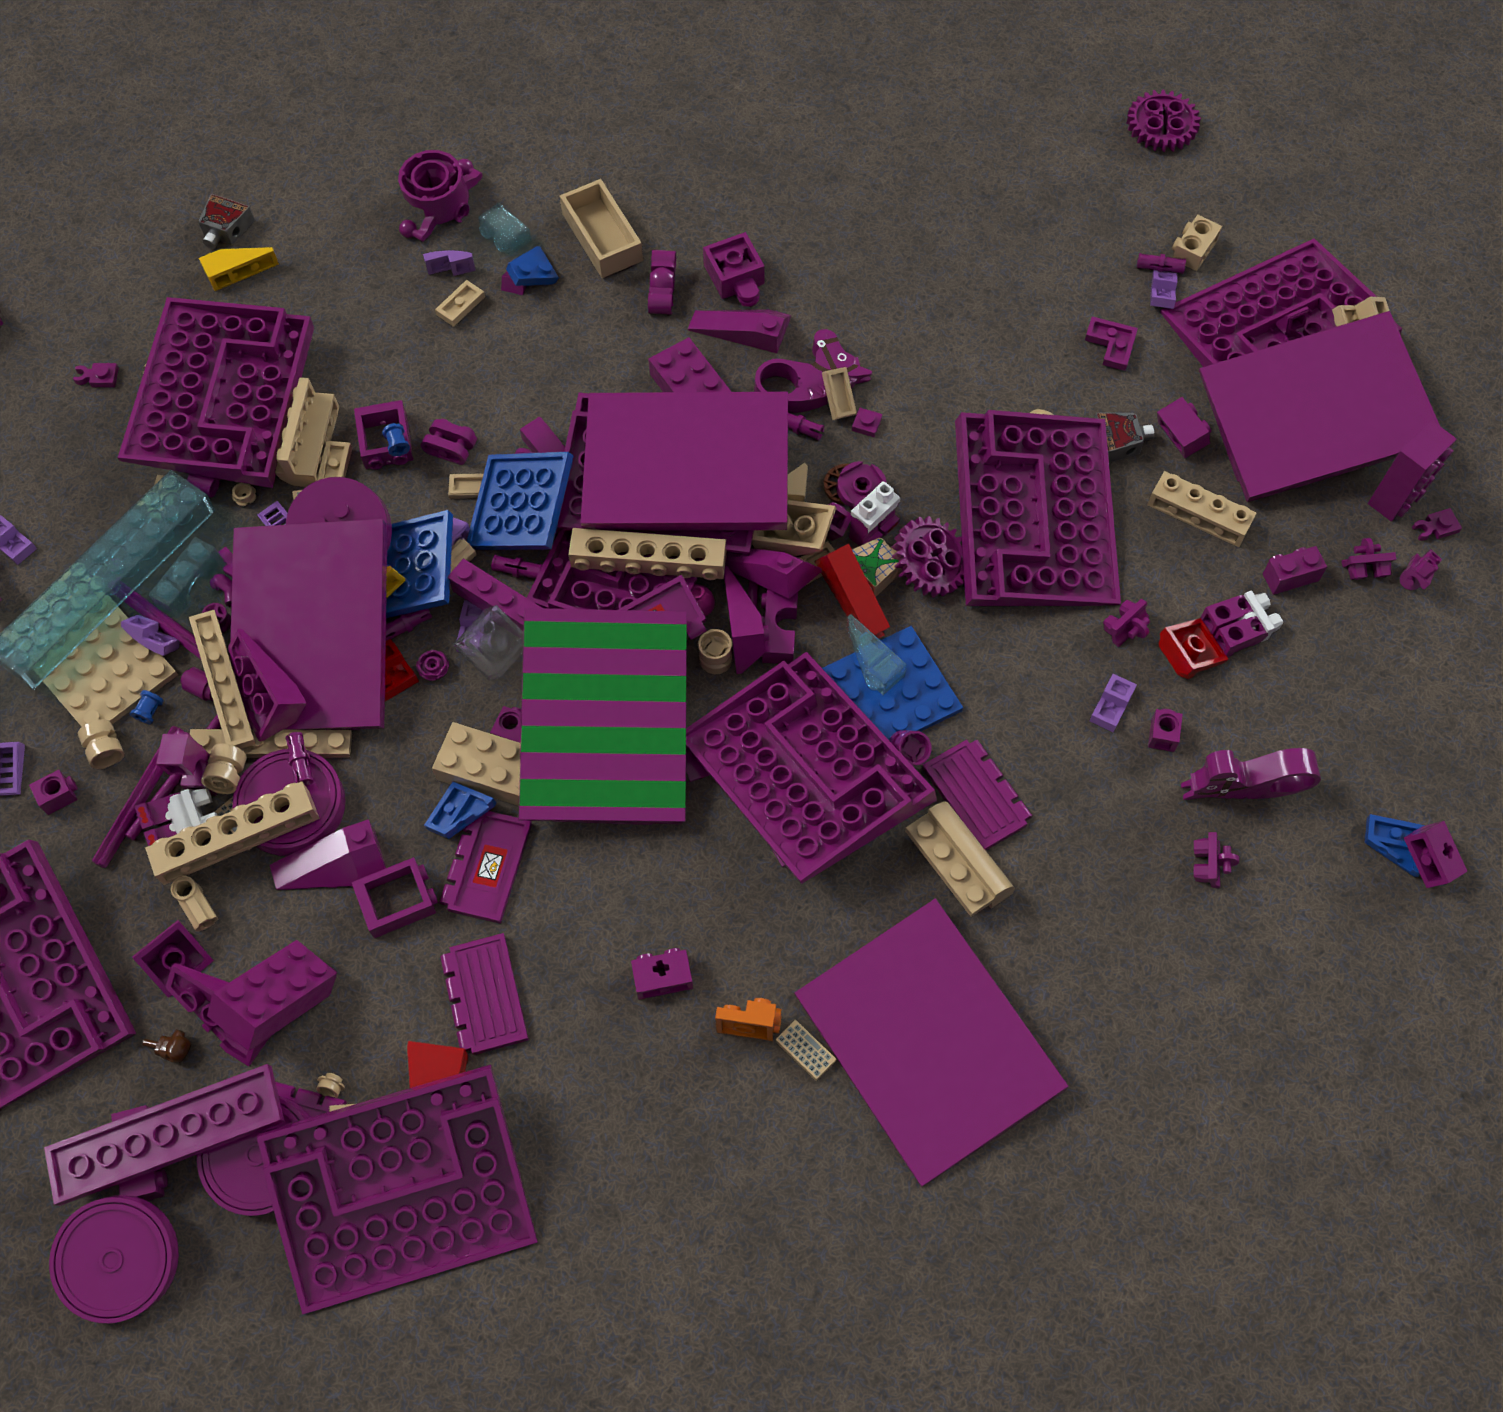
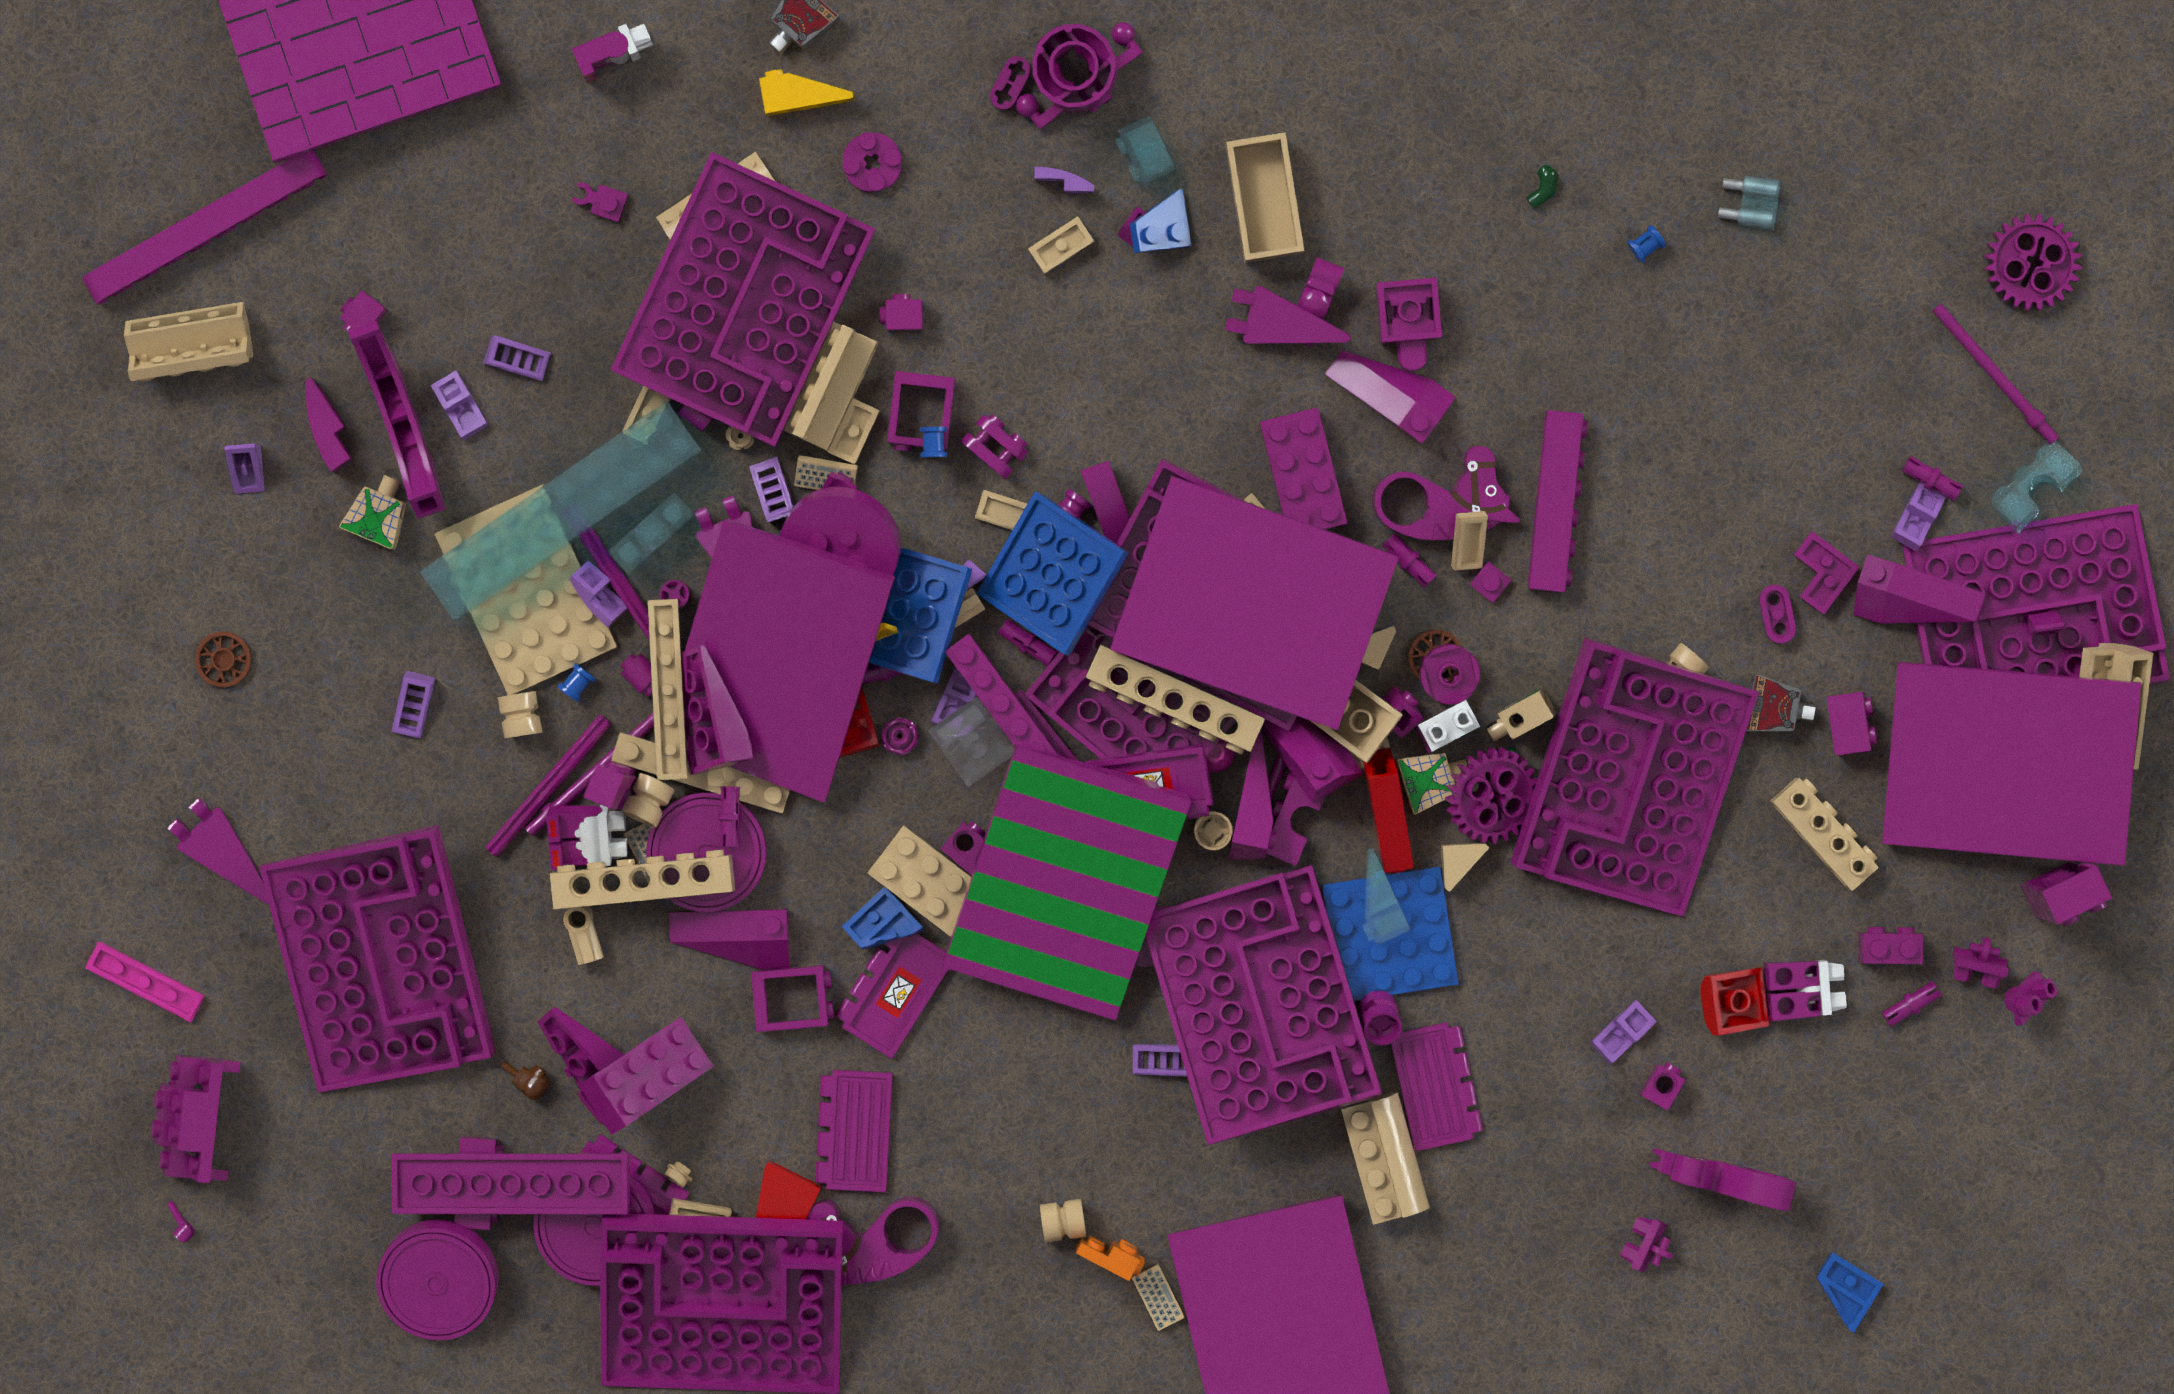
camera: 20 degrees right, 25 degrees up
magenta brick [29,770,78,815] -> none
magenta slope [132,920,214,998] -> none
magenta arm [210,574,232,607] -> none
magenta brick [631,948,693,1000] -> none
magenta hips [1103,599,1150,647] -> none
tan brick [1172,215,1222,271] -> none
magenta brick [1404,821,1467,888] -> none
magenta plate [1412,508,1462,541] -> none
none -> medium lavender slope [483,335,551,381]
none -> magenta hips [572,24,653,83]
none -> magenta animal [808,1196,940,1285]
none -> magenta plate [842,132,902,192]
none -> magenta brick [880,294,923,331]
none -> magenta beam [990,56,1030,111]
none -> tan wheel [1040,1199,1086,1243]
none -> medium lavender slope [1133,1044,1187,1076]
none -> magenta flag [1225,286,1351,344]
none -> tan slope [1441,843,1489,892]
none -> tan torso [1486,687,1557,741]
none -> dark green arm [1526,165,1558,210]
none -> magenta brick [1527,410,1588,593]
none -> blue bush [1627,225,1666,264]
none -> clear light blue piece [1718,175,1781,231]
none -> magenta plate [1758,585,1796,644]
none -> magenta wedge [1853,554,1986,624]
none -> magenta pin [1881,980,1942,1028]
none -> magenta bar [1932,303,2059,445]
none -> clear light blue arch [1991,440,2082,534]

